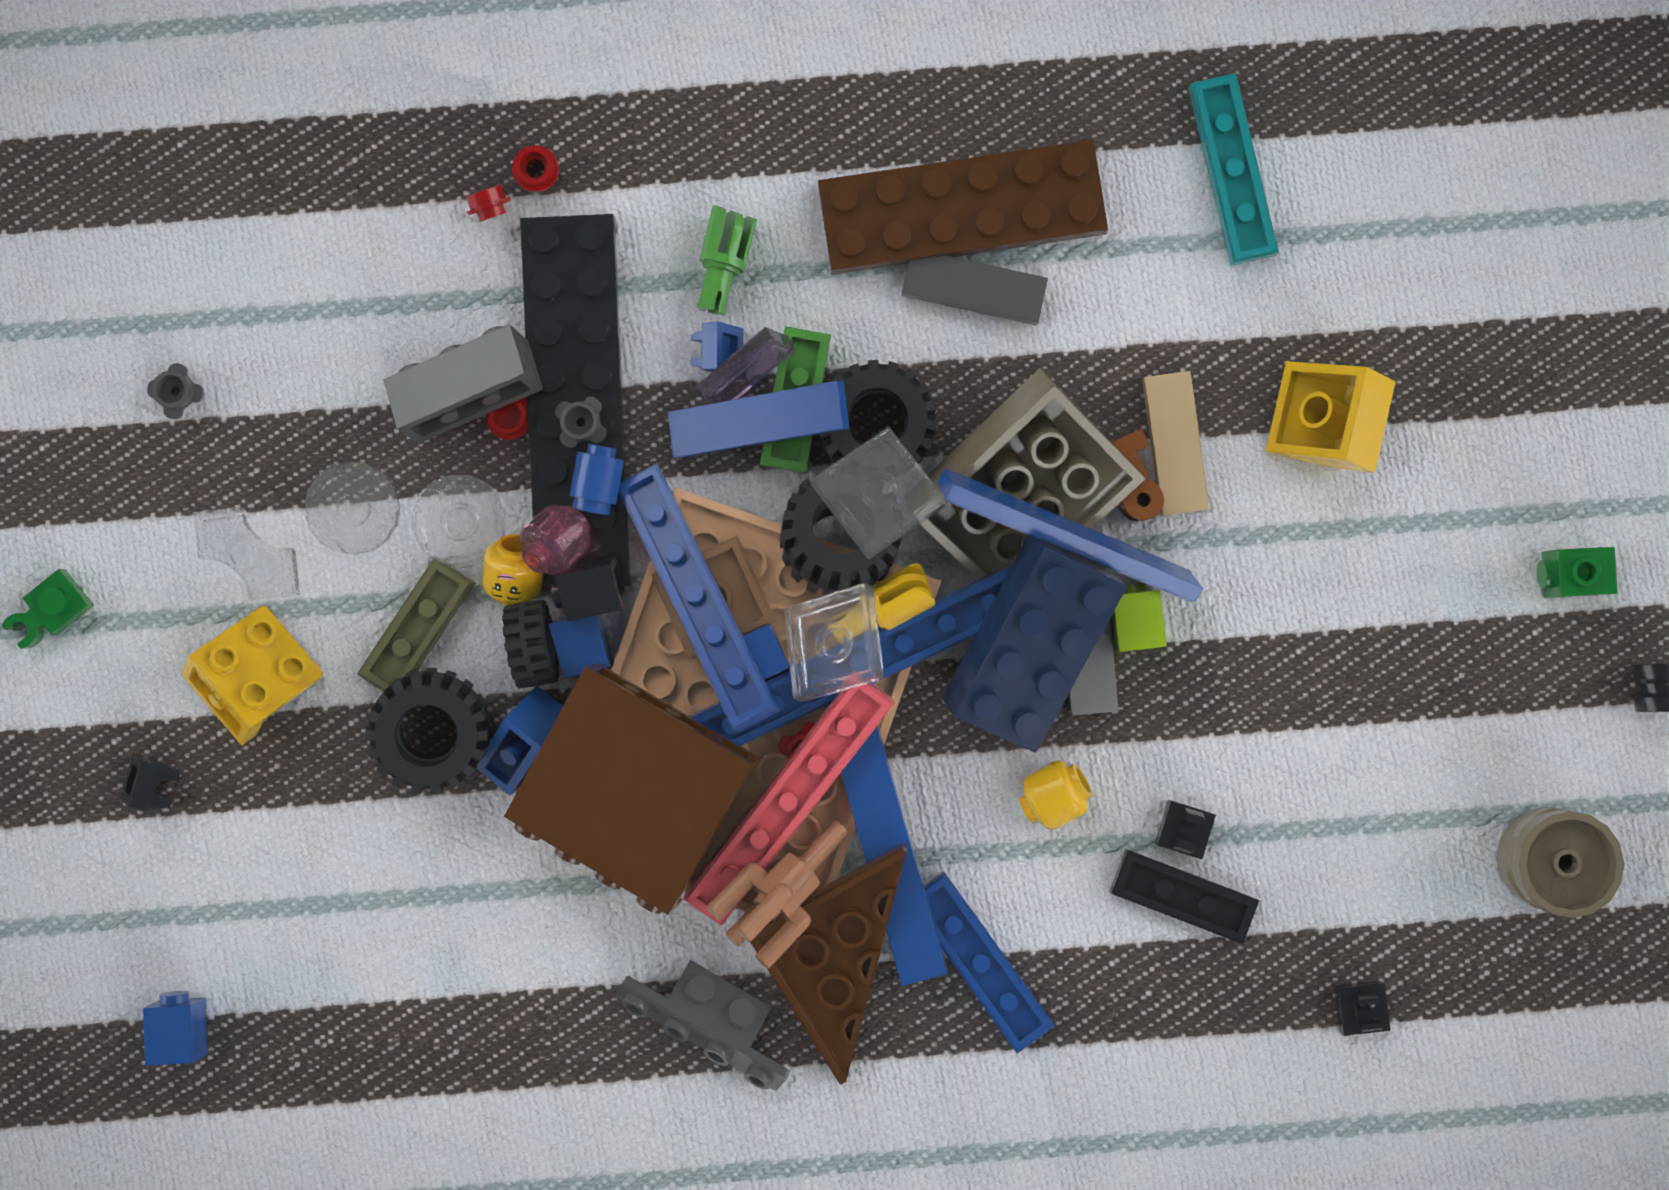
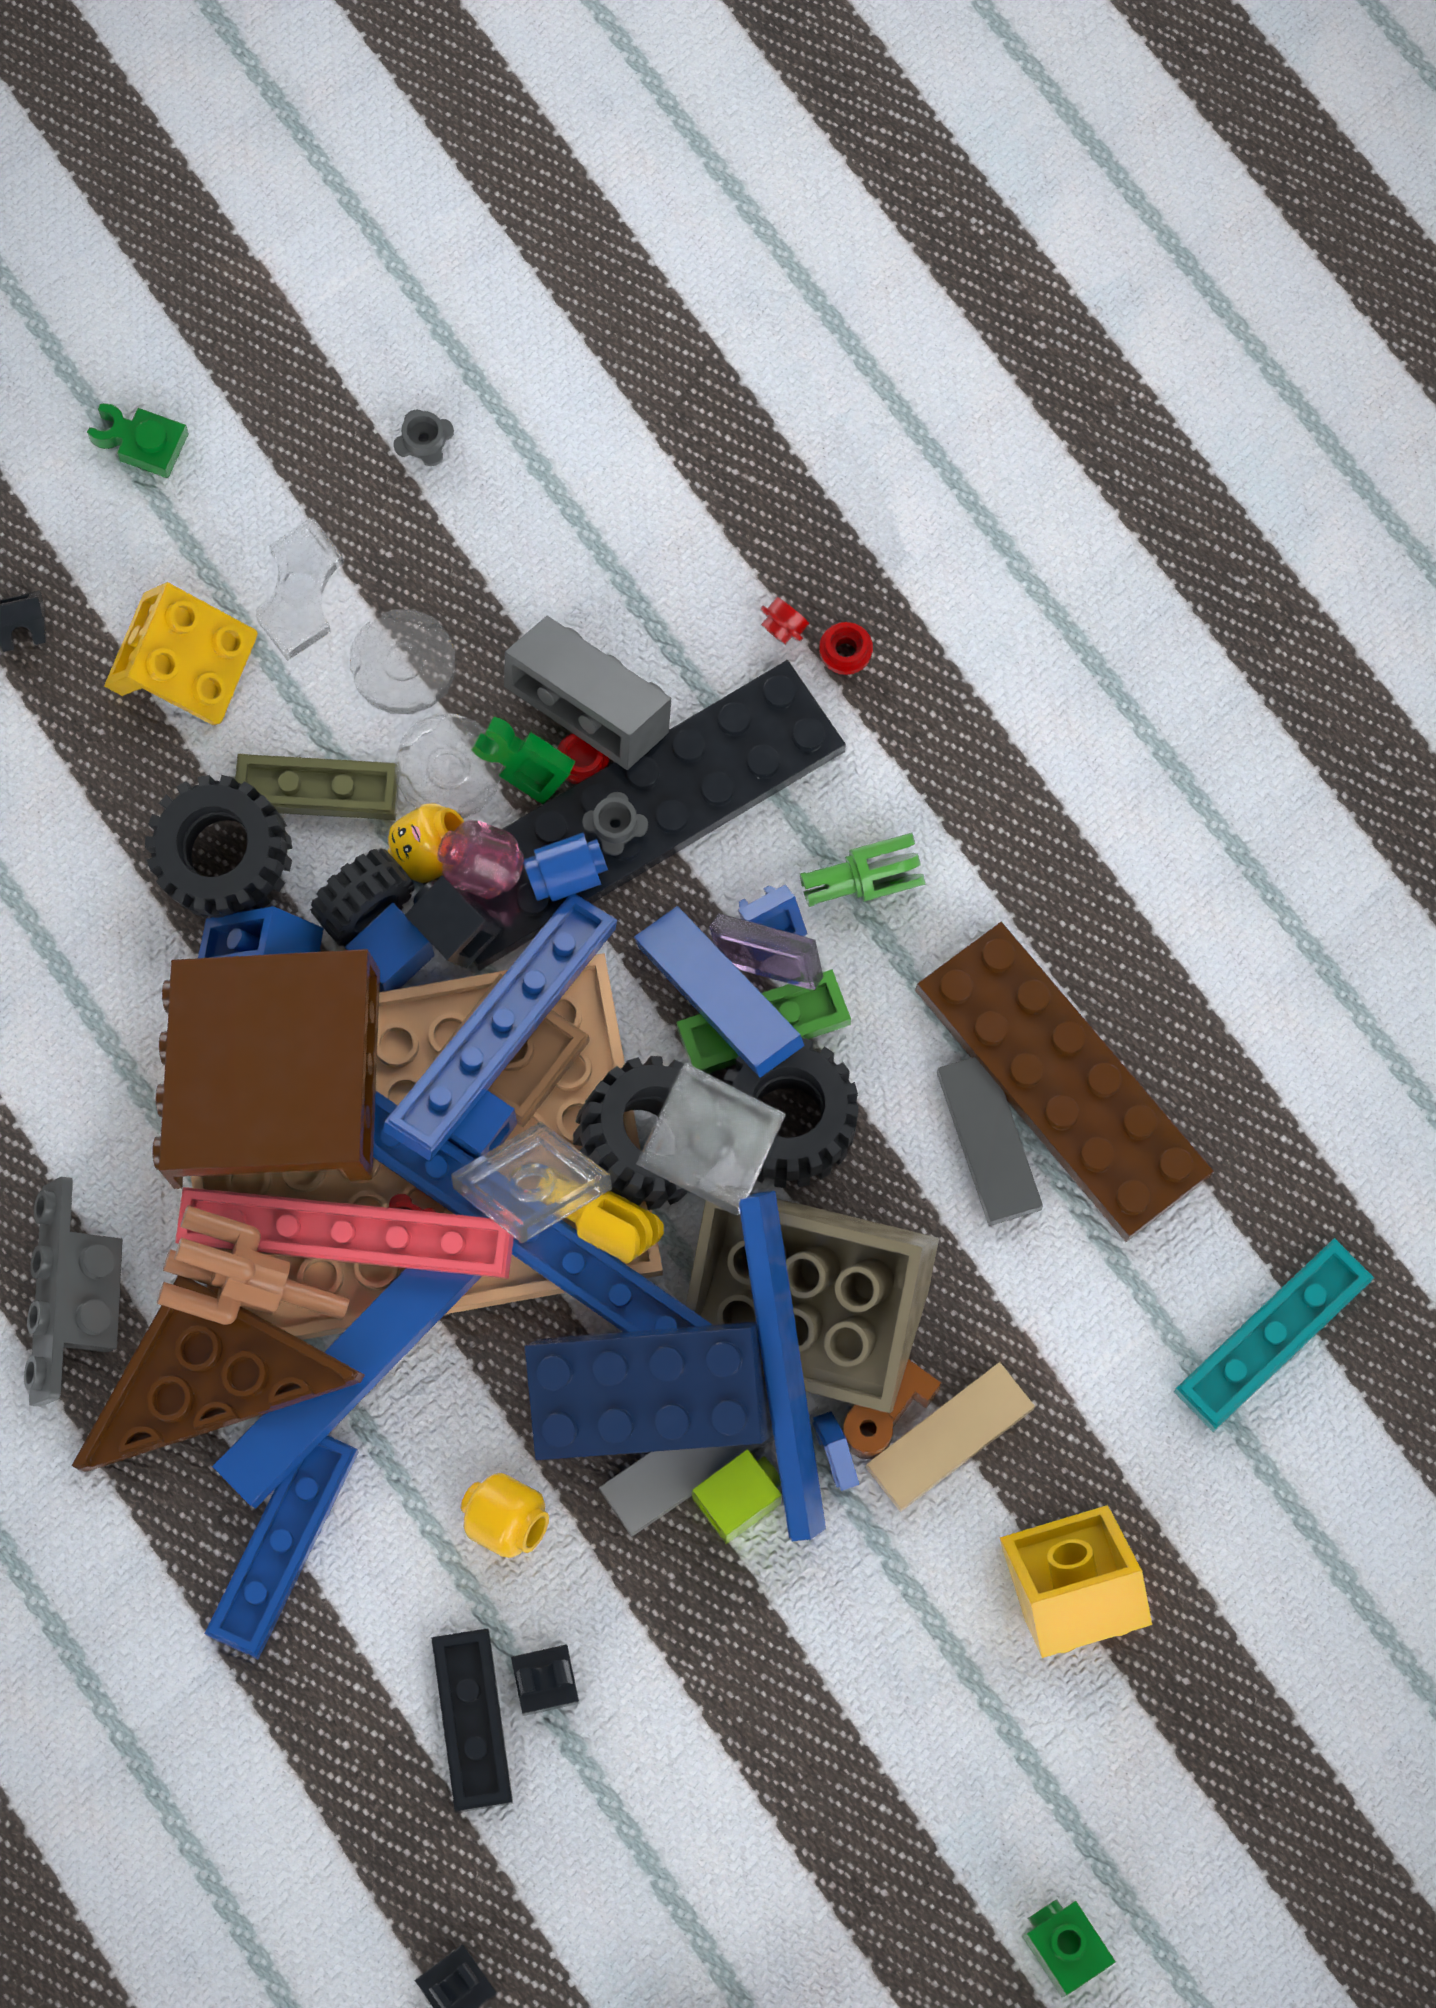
camera: 60 degrees right, 15 degrees down
none -> green plate [471,717,575,804]
none -> tile [812,1411,860,1491]

